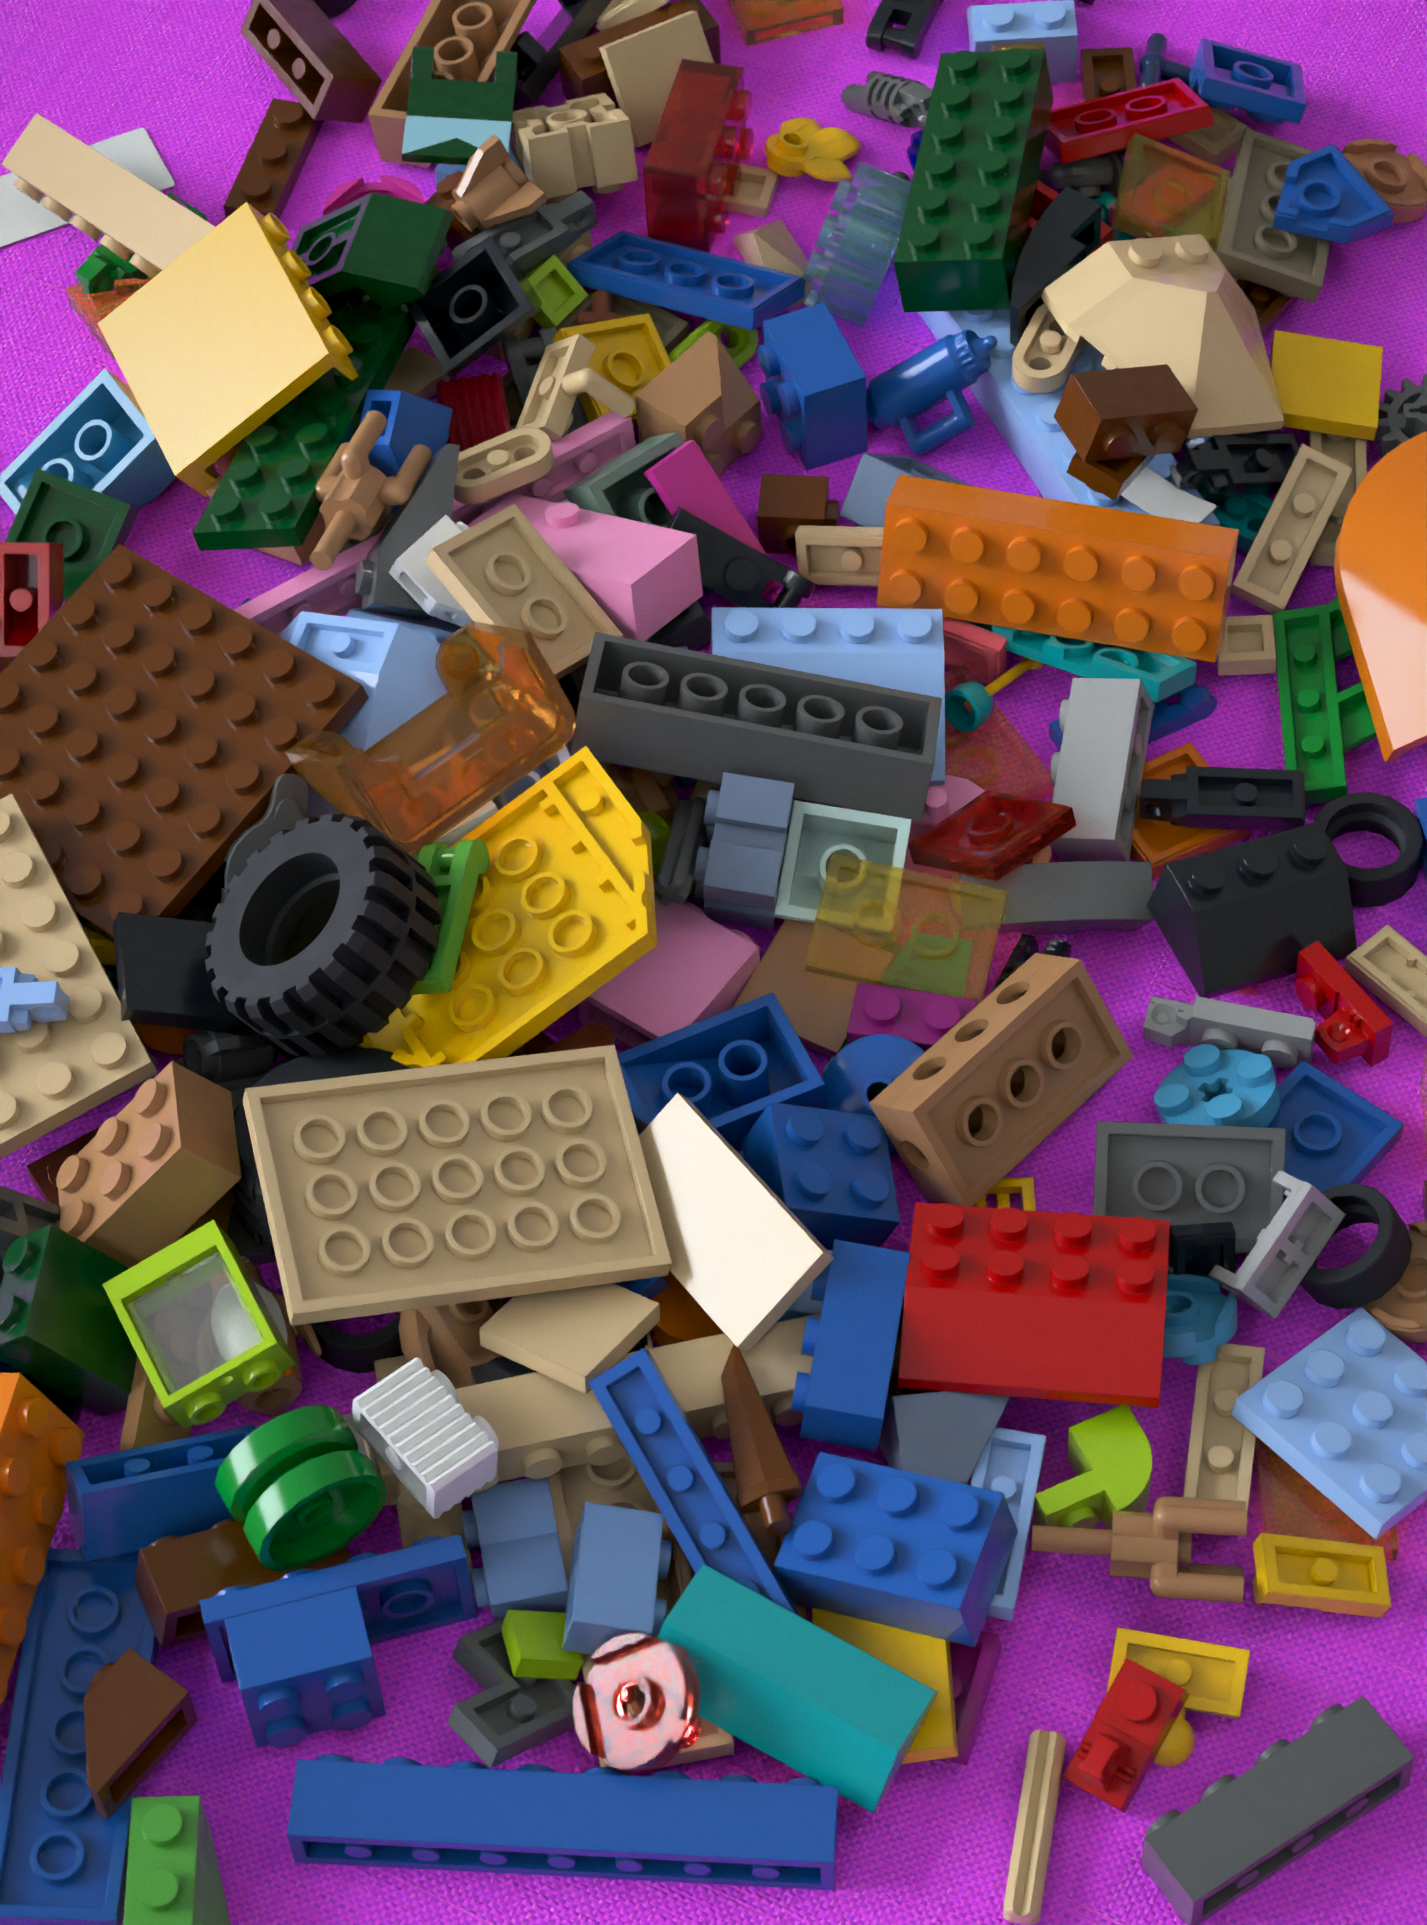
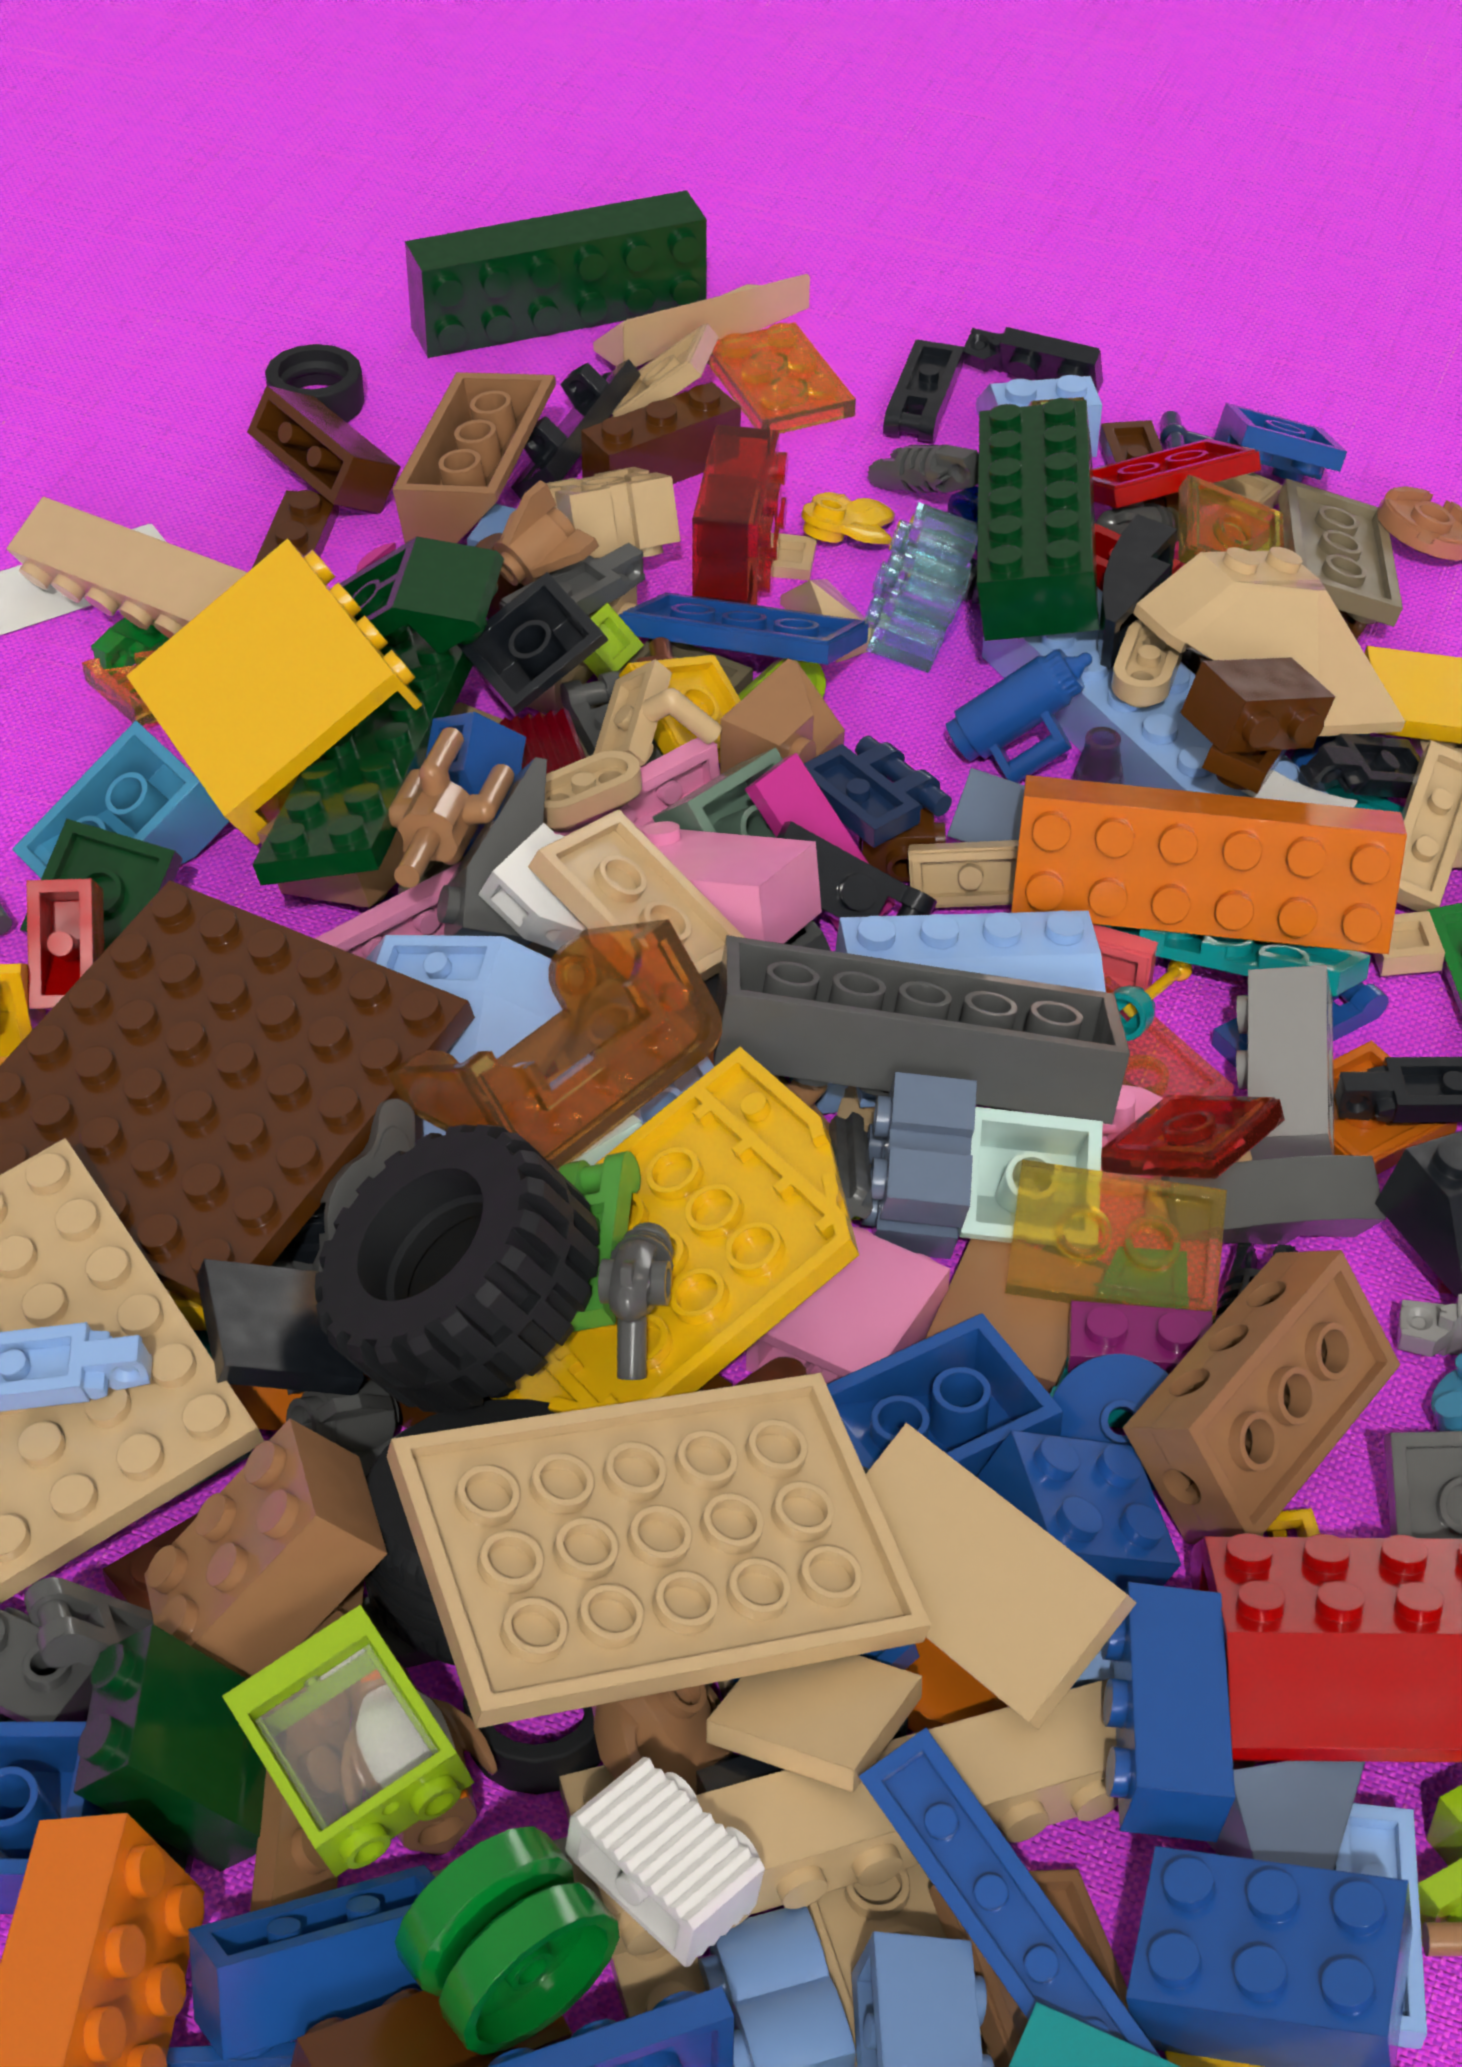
camera: 10 degrees left, 10 degrees down
dark green flag [402,46,518,165] -> none
tan tile [599,11,729,147] -> none
reddish brown bar [721,1344,804,1536] -> none
blue brick [758,302,867,471] -> none
blue plate [1272,144,1394,244] -> none
none -> dark grey piece [598,1222,673,1380]
none -> dark blue plate [804,735,952,848]
none -> clear purple cone [1071,727,1125,785]

